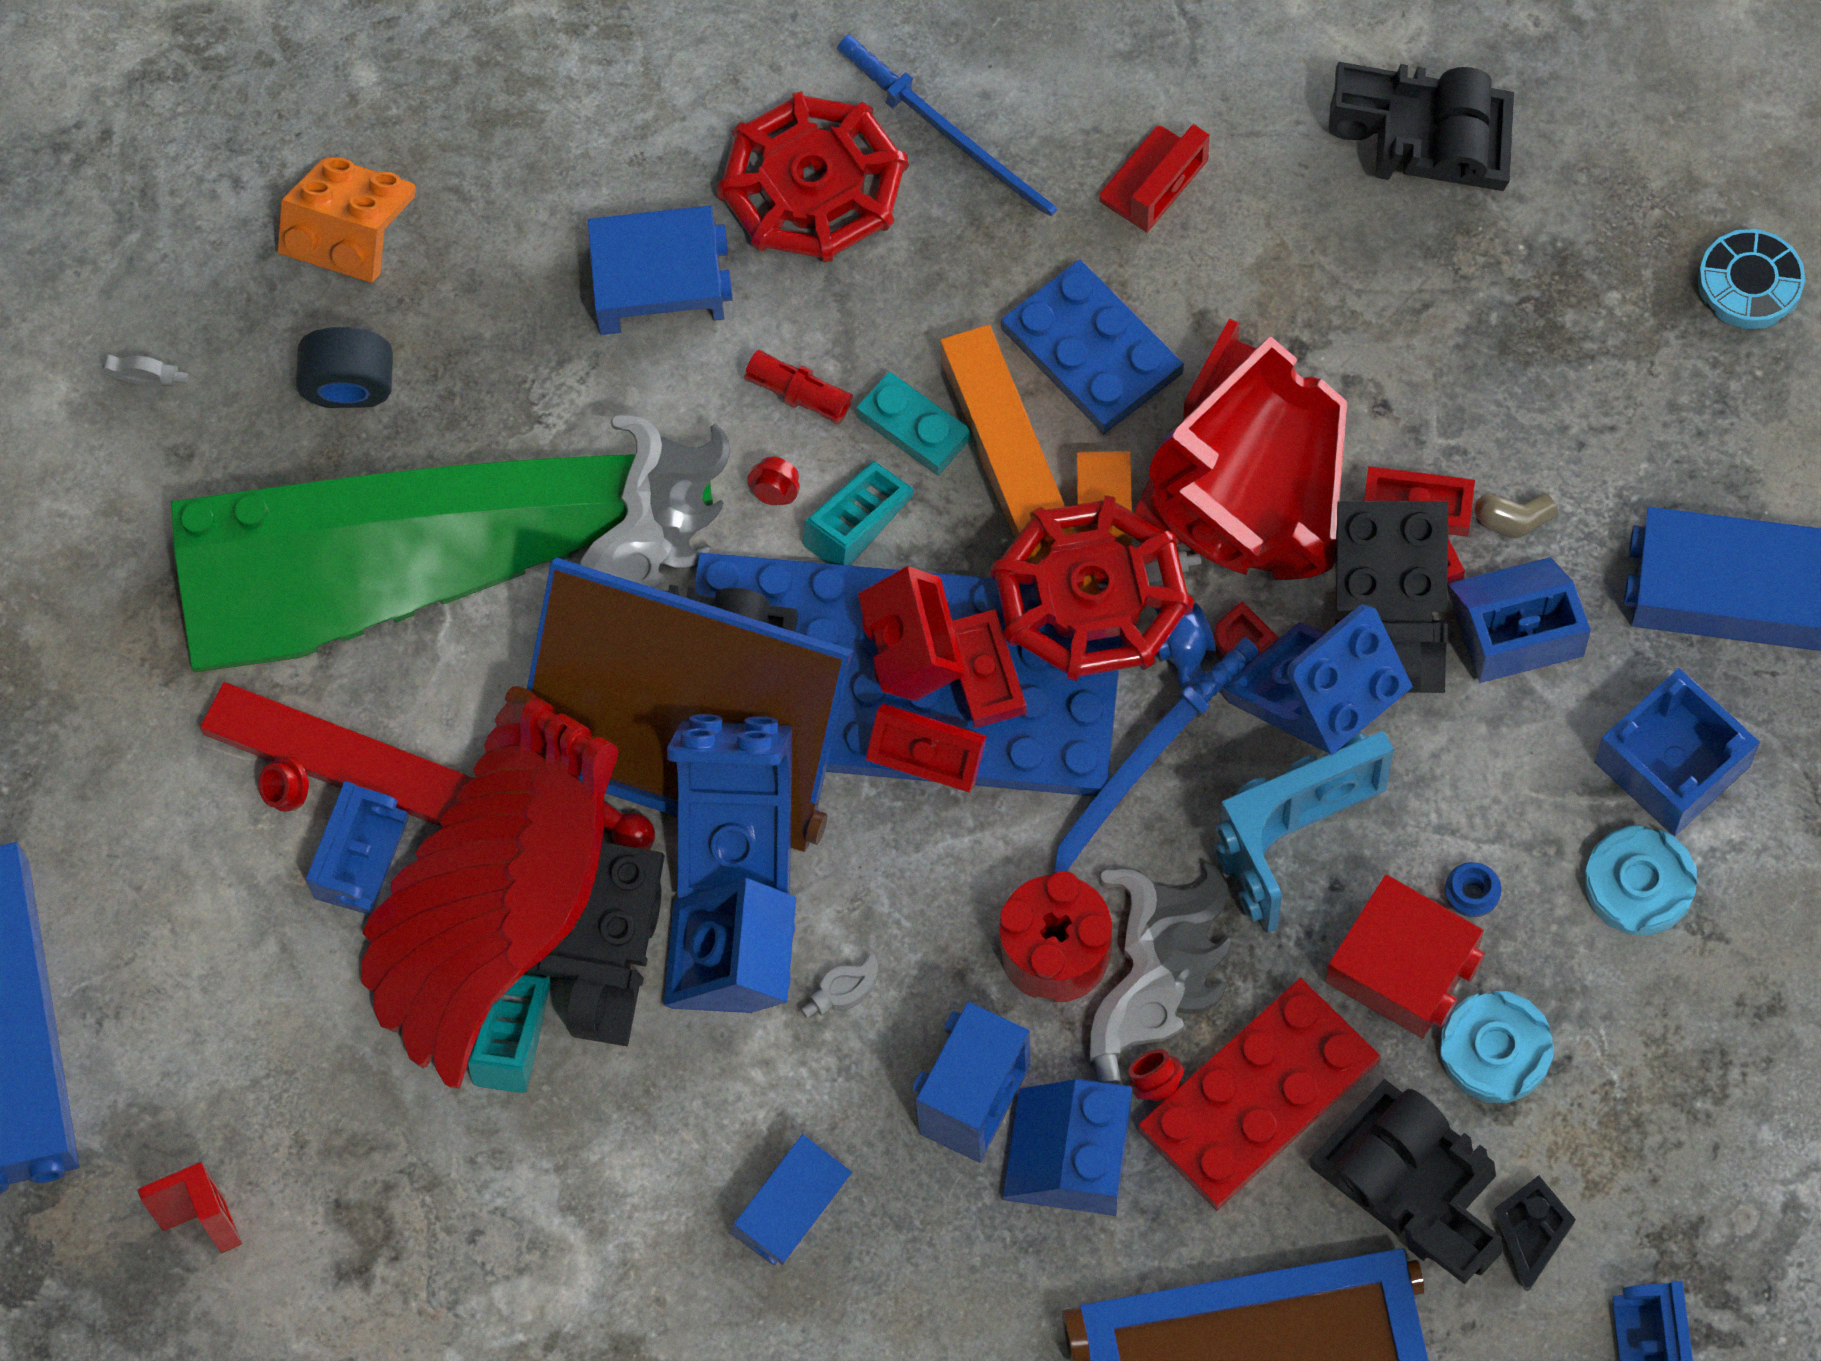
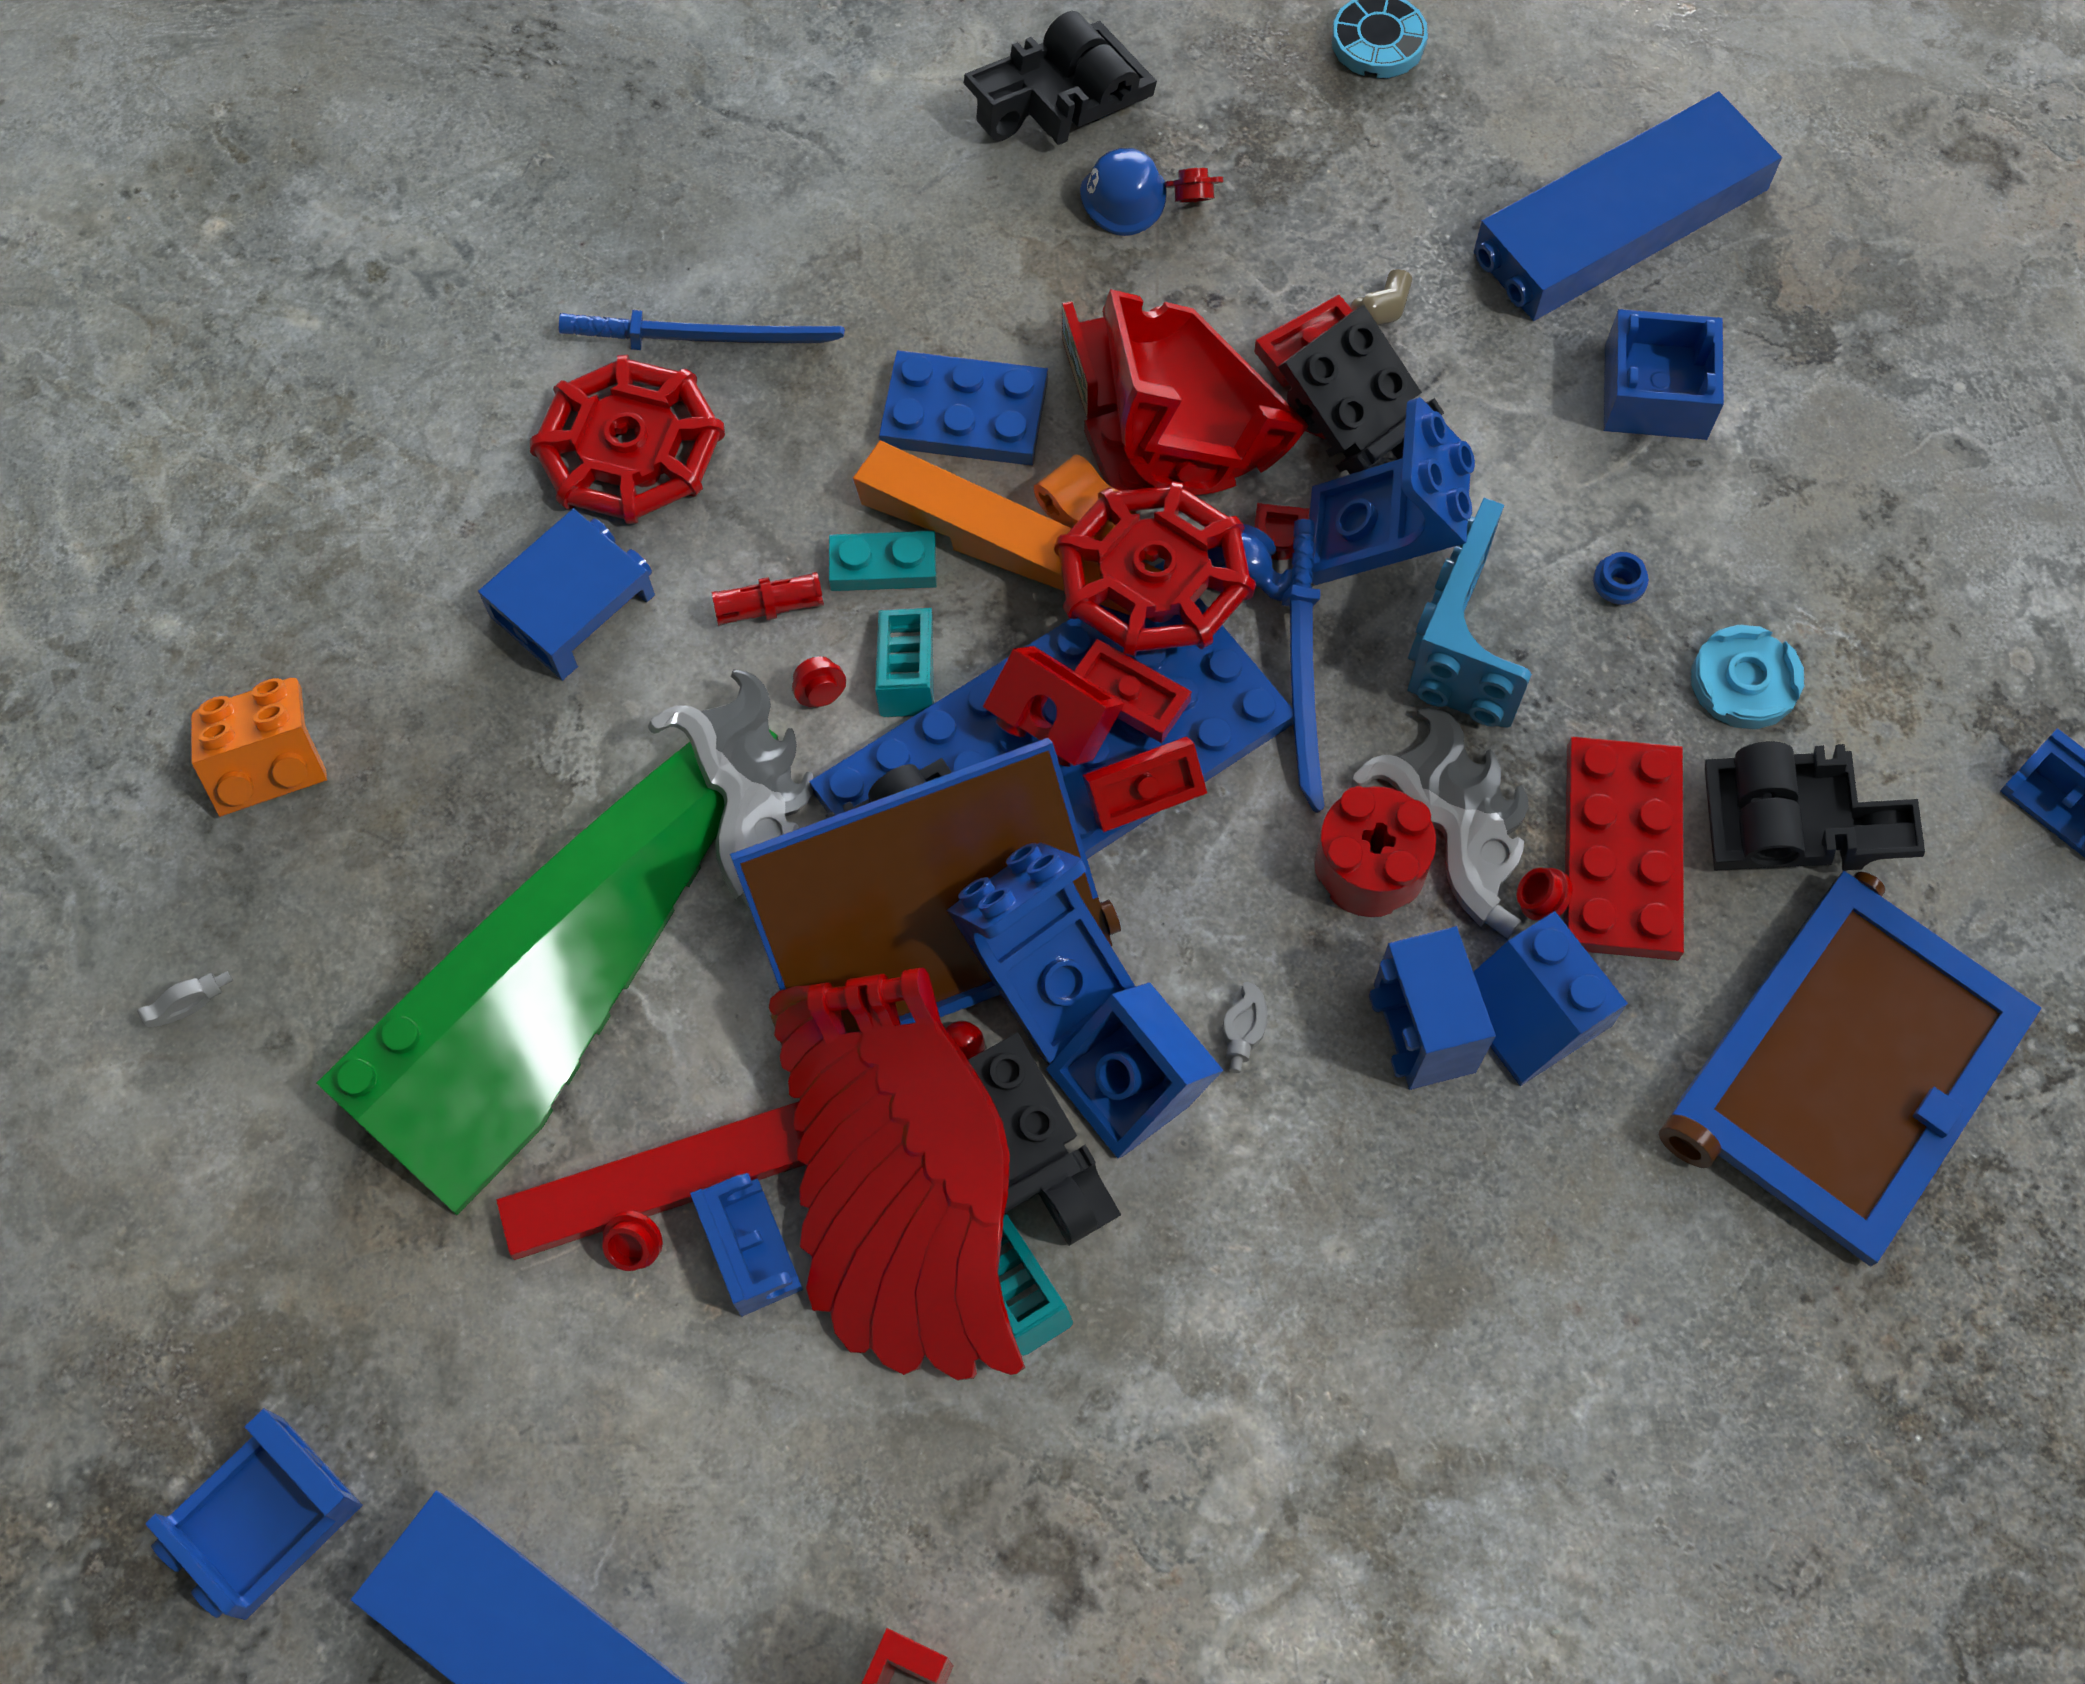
camera: 45 degrees left, 0 degrees up
black wheel [296,327,393,408] -> none
blue hinge [728,1134,852,1265] -> none
red panel [1100,124,1210,233] -> none
red brick [1325,874,1486,1039] -> none
blue slope [1447,557,1591,683] -> none
black piece [1494,1175,1576,1291] -> none
medium azure tile [1584,825,1697,935] -> none
none -> blue helmet [1080,148,1167,236]
none -> red plate [1164,168,1223,203]

